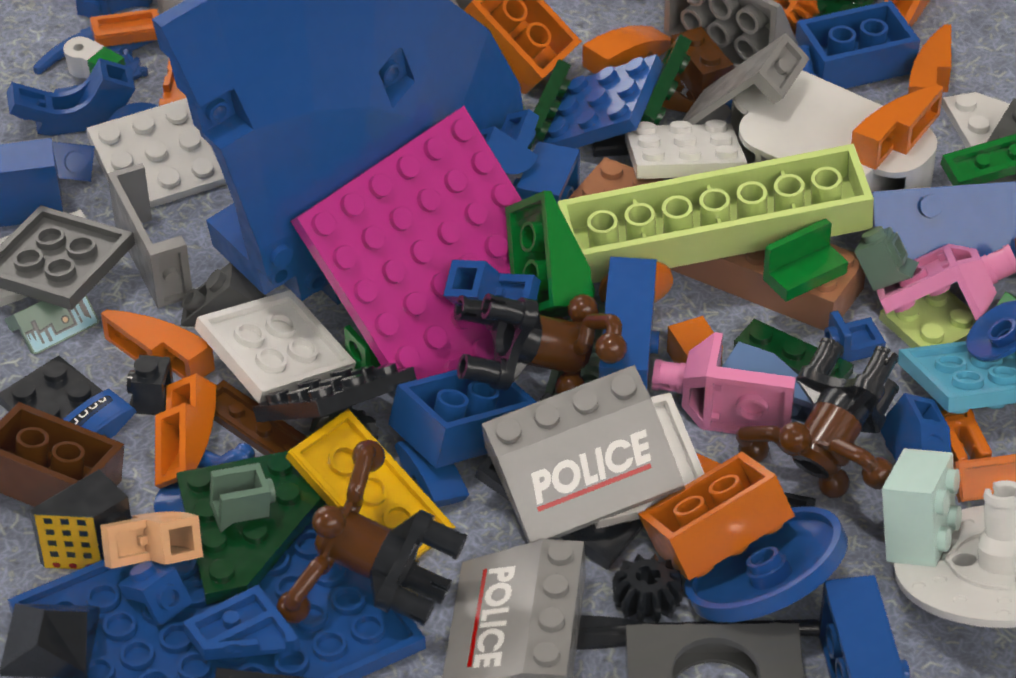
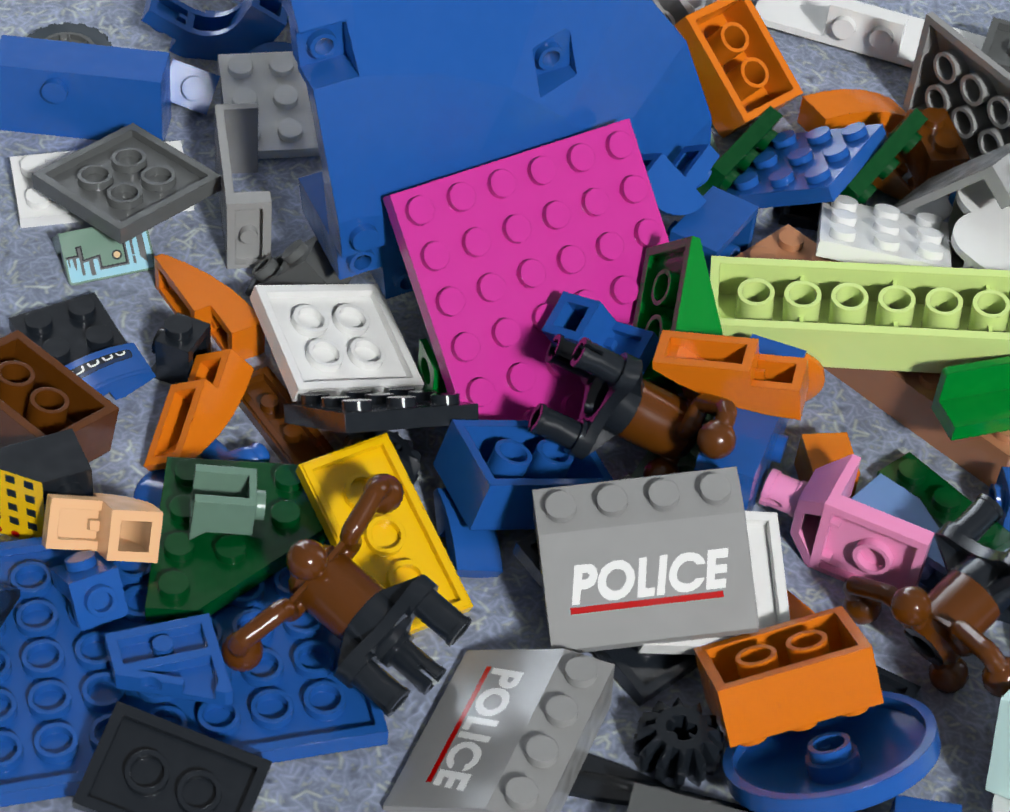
camera: 10 degrees right, 0 degrees up
none -> orange slope [652,330,809,420]

